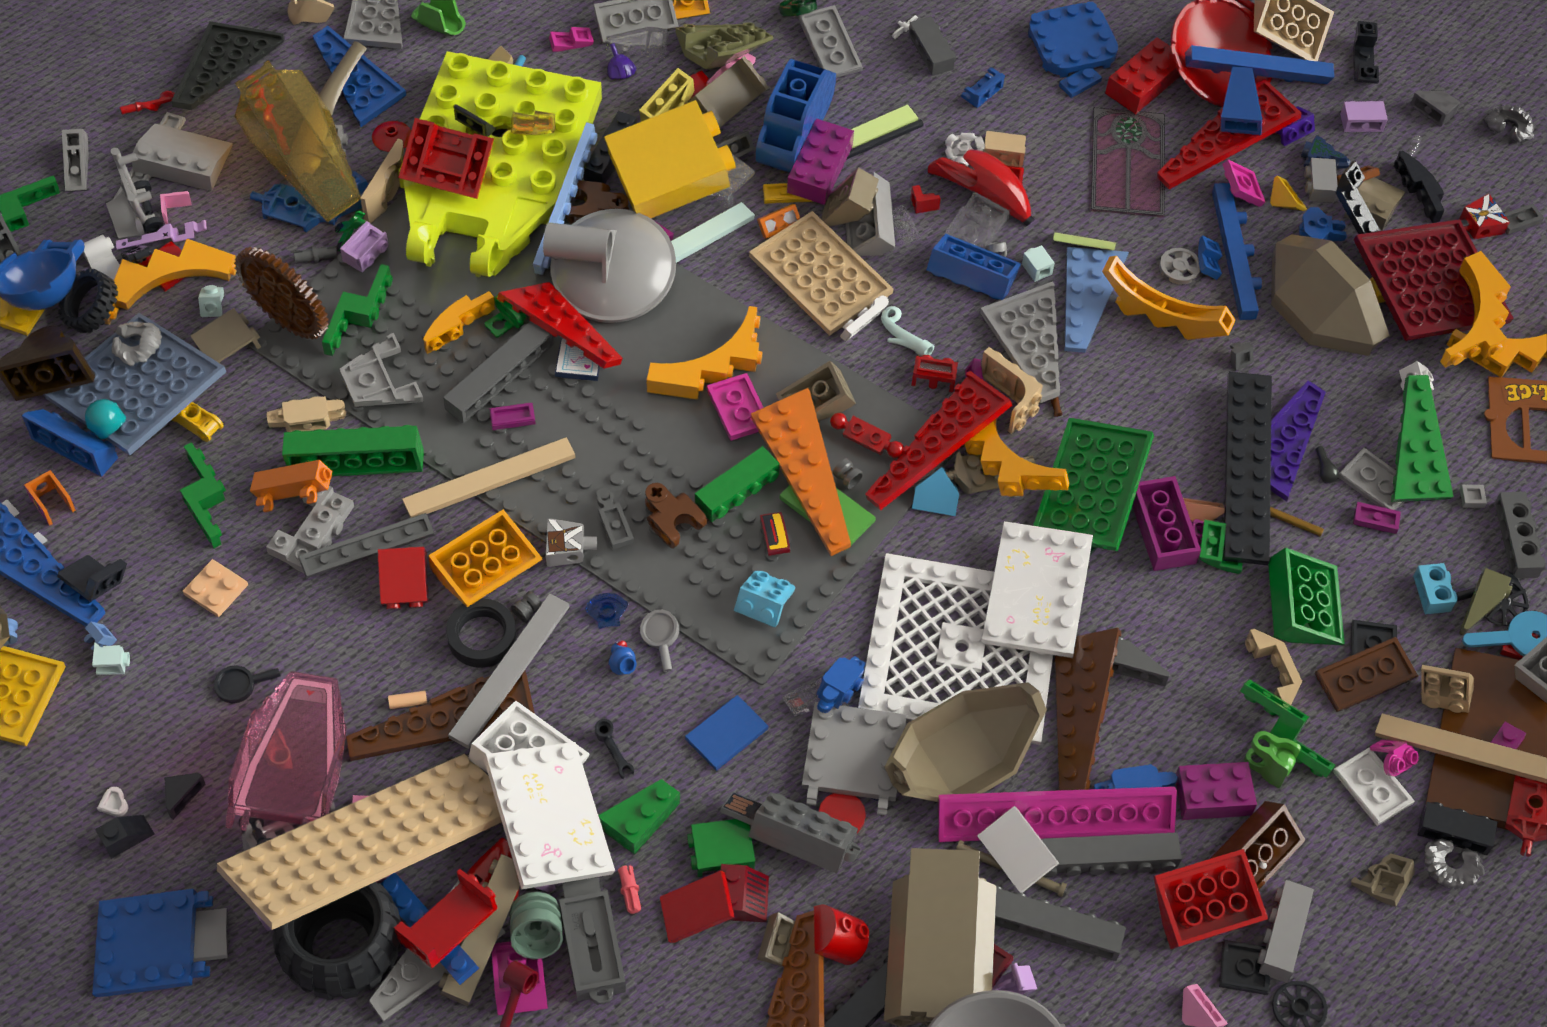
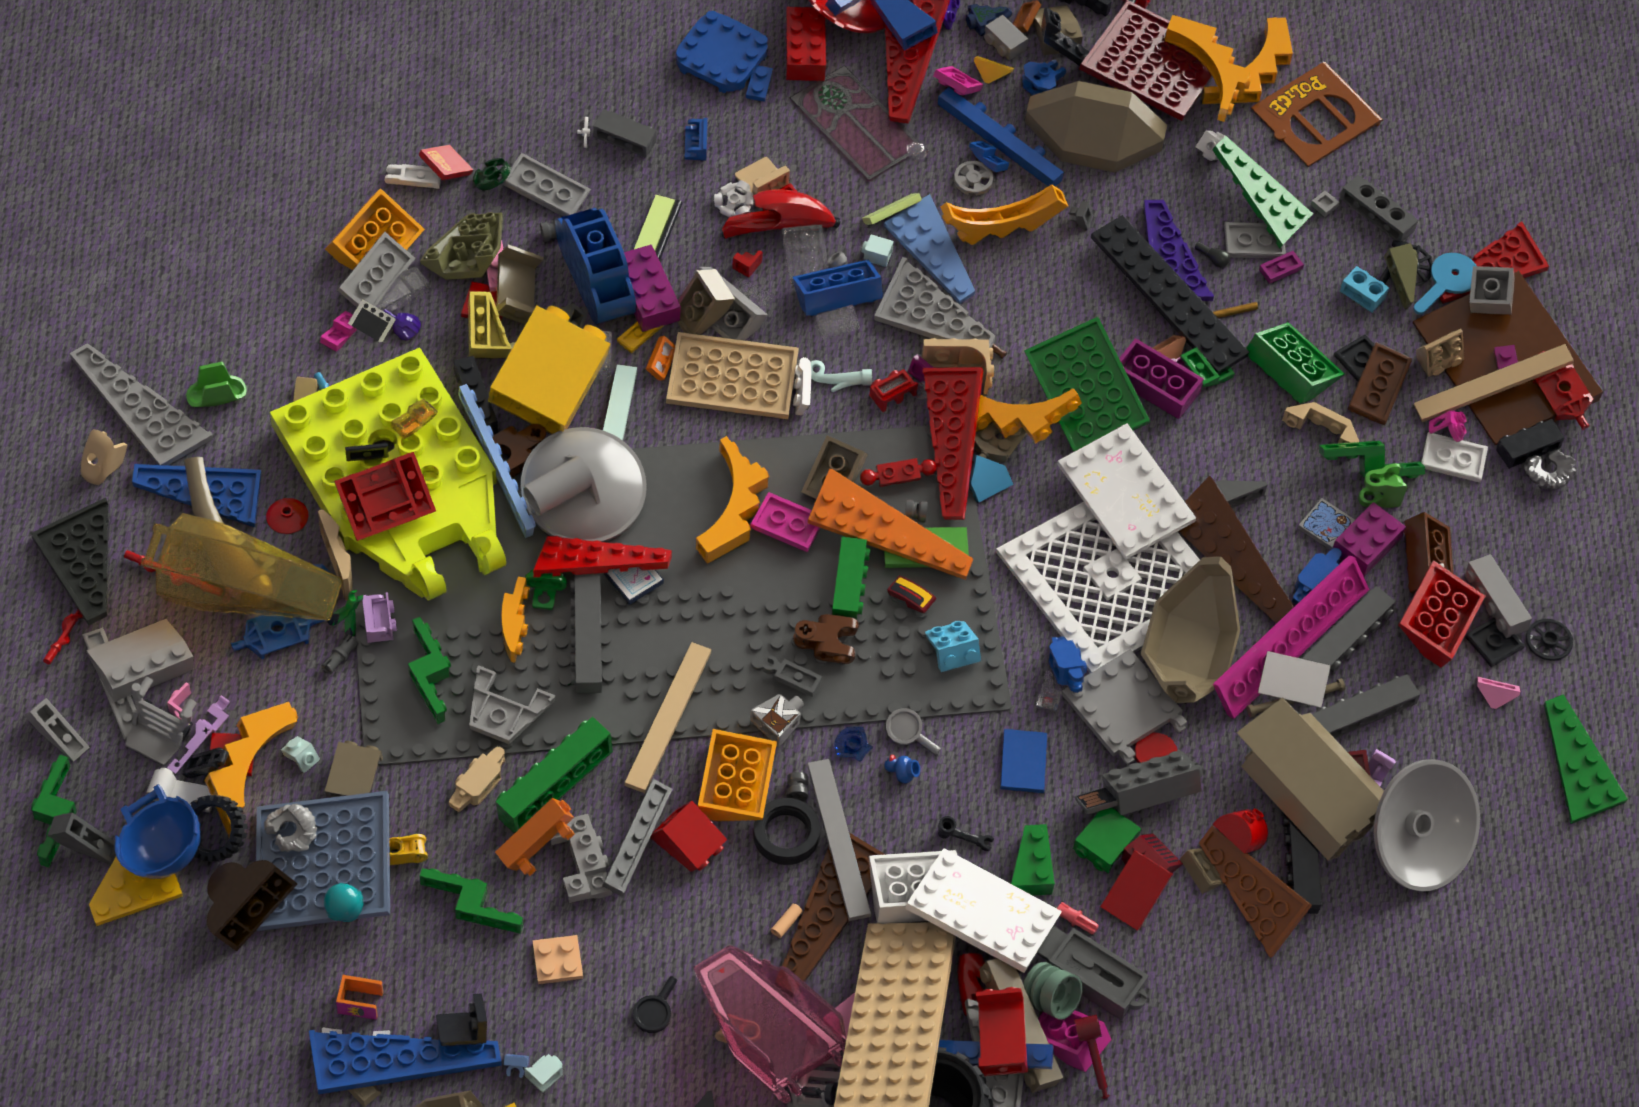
camera: 45 degrees left, 0 degrees up
blue slope [22,409,118,477] -> none
reddish brown gear [234,247,329,340] -> none
magenta tile [489,403,536,430] -> none
dark tan slope [1351,854,1415,907] -> none
none -> black sticker [348,299,396,342]
none -> clear slope [815,305,860,339]
none -> clear tile [906,142,928,162]
none -> tile [1298,498,1355,549]

